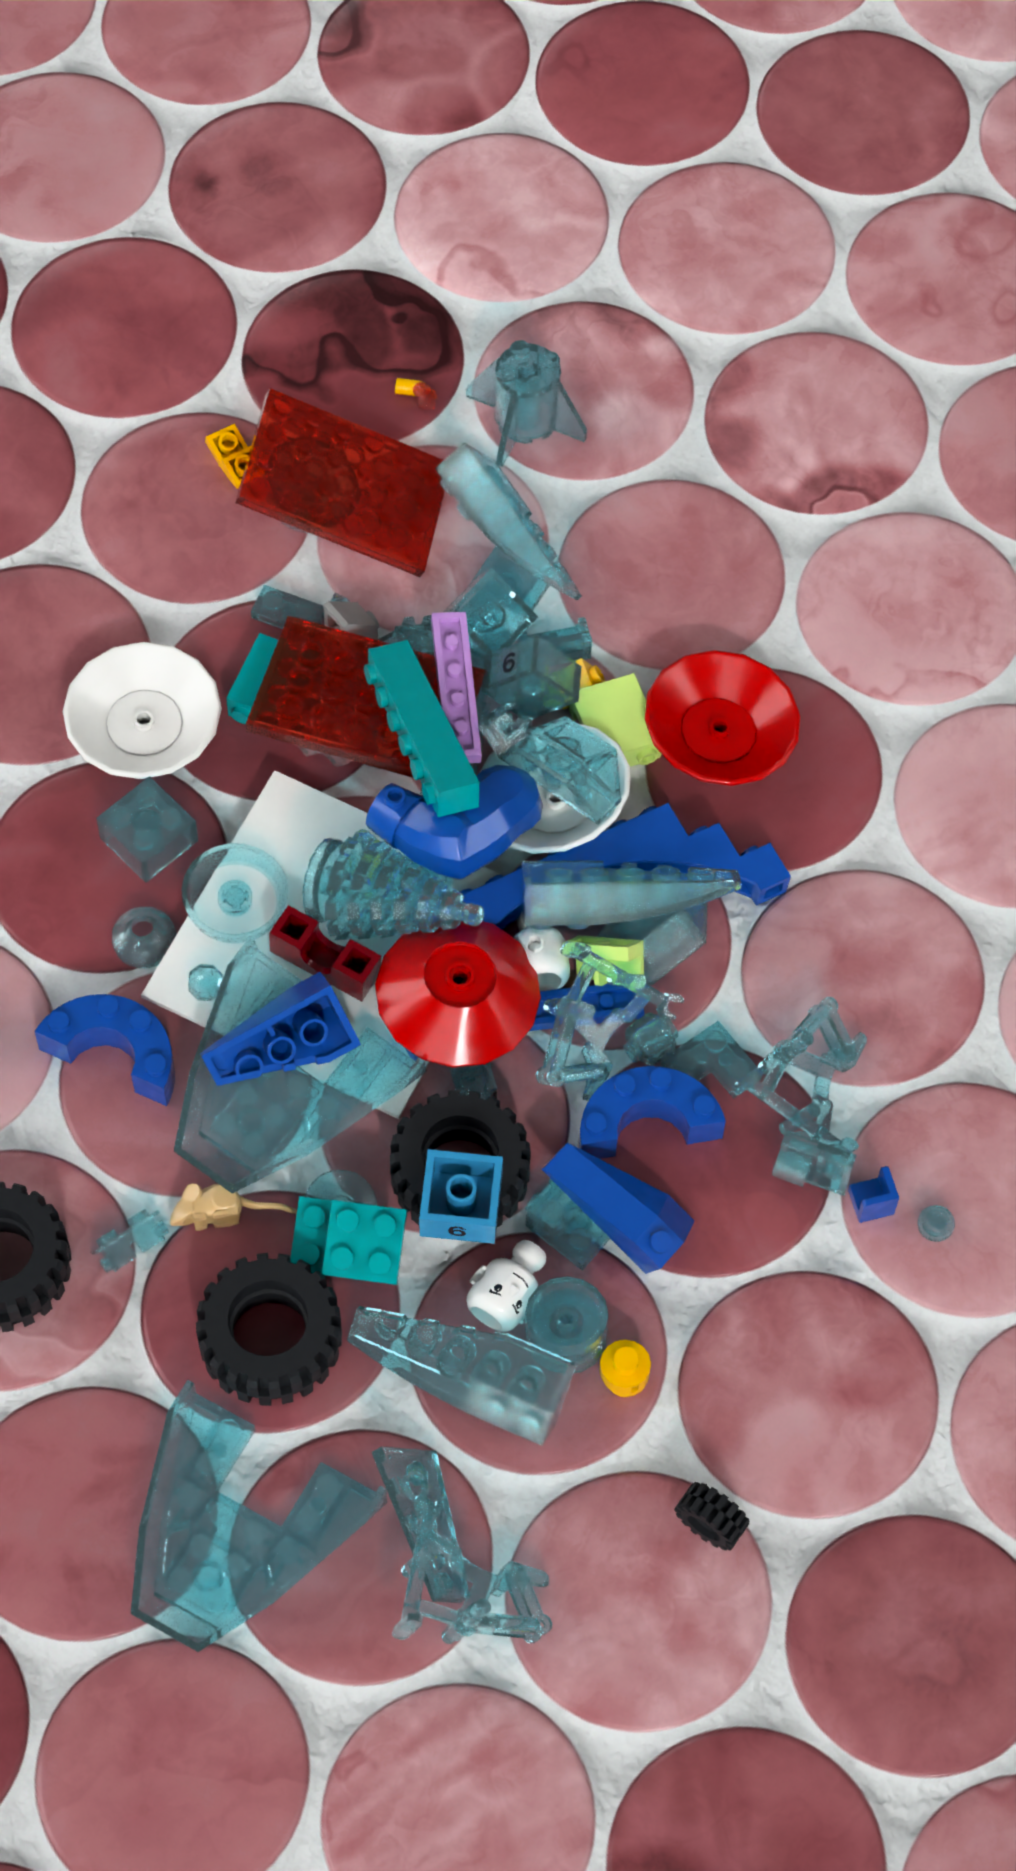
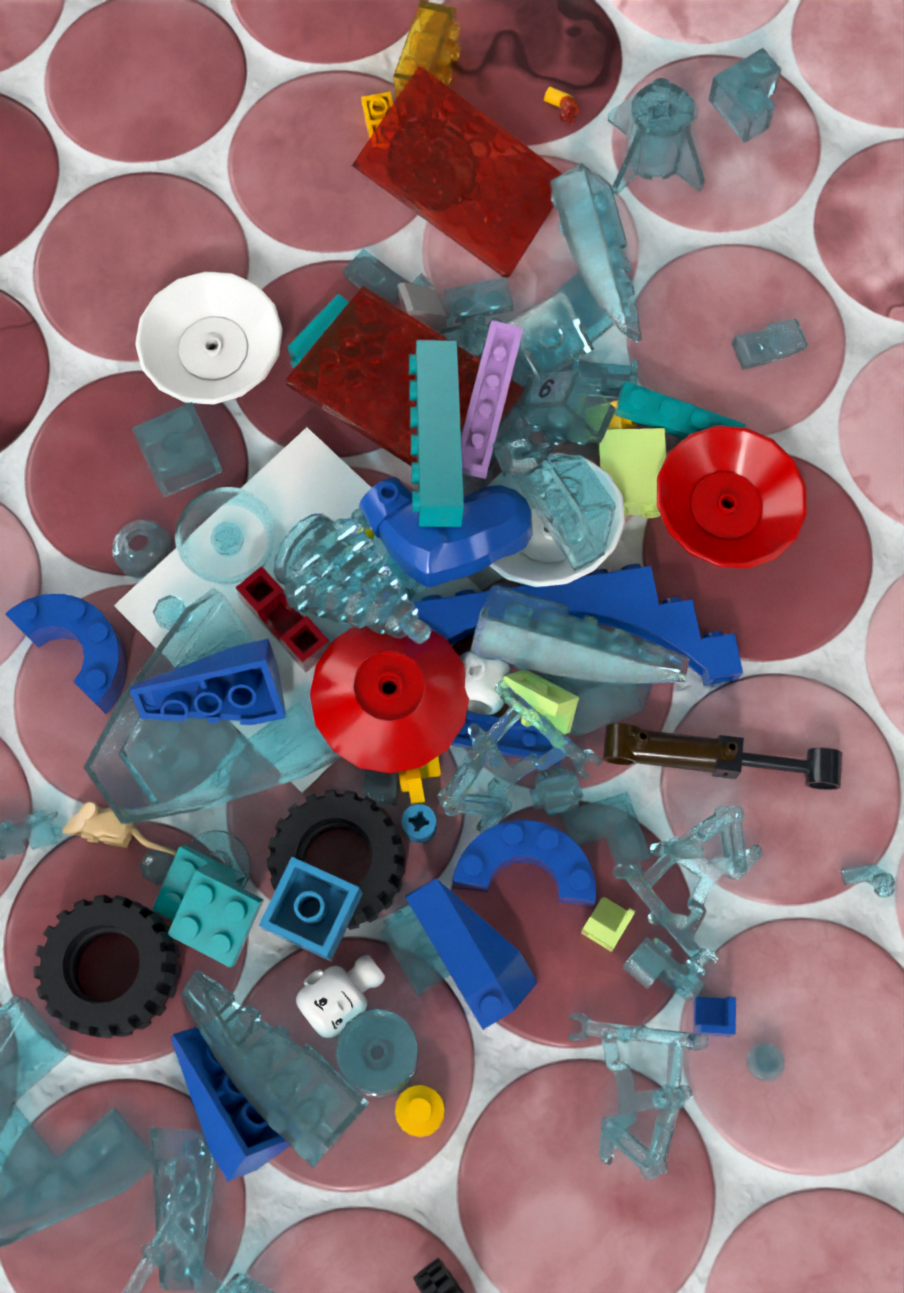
camera: 25 degrees right, 10 degrees up
none -> clear light blue tile [139,849,174,885]
none -> blue wedge [170,1025,303,1182]
none -> clear yellow brick [393,0,461,122]
none -> yellow bracket [399,757,441,805]
none -> dark azure wheel [401,804,437,843]
none -> clear light blue plate [444,277,513,324]
none -> clear light blue piece [568,1013,709,1180]
none -> yellowish green panel [581,897,636,952]
none -> piece [603,723,843,790]
none -> teal plate [614,381,746,439]
none -> clear light blue brick [709,48,781,143]
none -> clear light blue slope [731,319,808,370]
none -> clear light blue arm [841,863,895,898]

